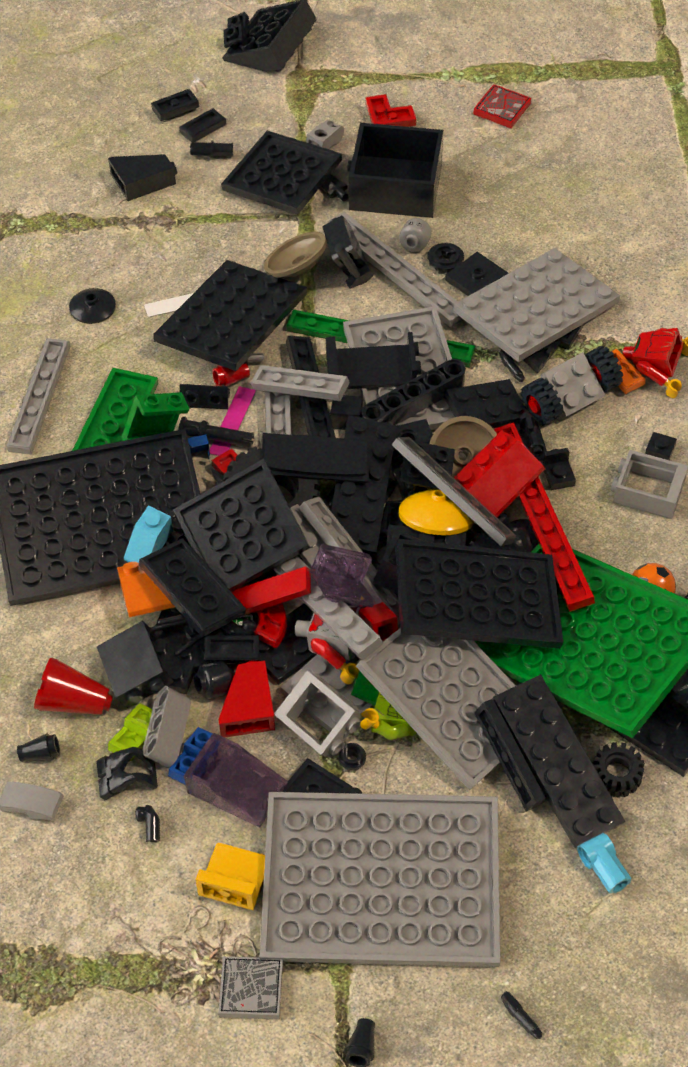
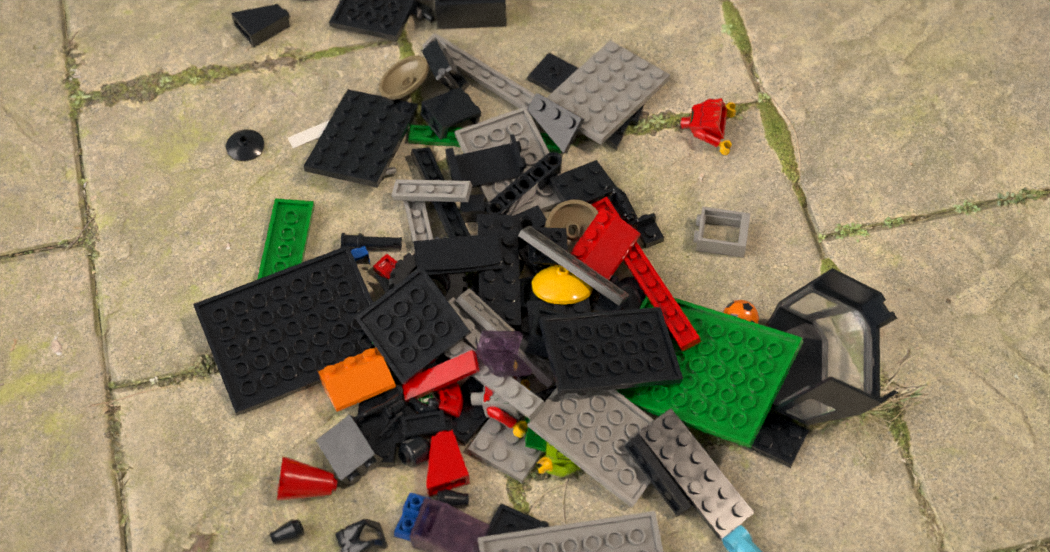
camera: 10 degrees left, 5 degrees up
light grey tile [7,338,70,455] -> none
lime slope [108,703,152,761] -> none
green panel [121,392,190,441] -> none
medium azure slope [124,505,173,563] -> none
black tile [139,538,246,637] -> none
light grey beam [143,686,191,768] -> none
black hinge [180,384,230,409] -> none
dark pink sticker [210,386,256,456] -> none
red cone [212,364,250,386] -> none
light grey window [274,670,363,758] -> none
black plate [338,743,366,770] -> none
red brick [359,602,398,642] -> none
light grey head [399,218,432,252] -> none
black gear [427,243,464,273] -> none
black piece [499,349,525,382] -> none
plate [521,346,623,426] -> none
black tyre [593,742,645,798] -> none
orange plate [612,349,646,394] -> none
black plate [645,432,677,461] -> none
none -> black panel [420,87,481,140]
none -> black cone [437,488,469,510]
none -> wing [527,93,585,154]

